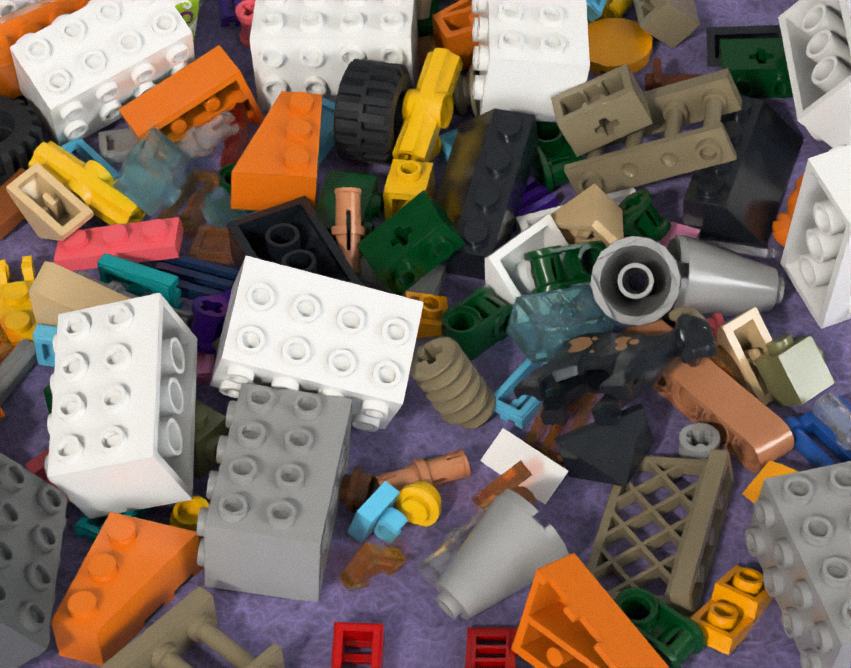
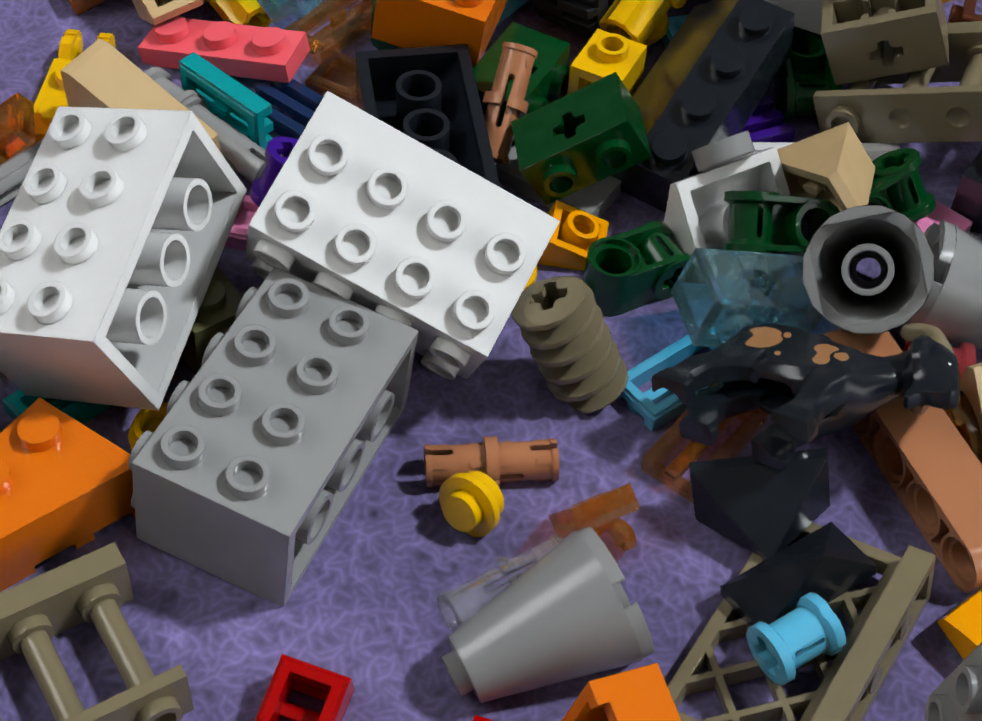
camera: 10 degrees right, 5 degrees up
clear light blue plate [202,187,247,232] -> none
reddish brown plate [339,466,375,513] -> none
clear orange tile [339,542,406,589] -> none
medium azure tile [347,481,408,544] -> none
white sticker [480,428,569,504] -> none
light grey bush [678,423,720,460] -> none
none -> light grey tile [691,131,755,173]
none -> black slope [720,522,877,627]
none -> medium azure bush [746,592,846,686]

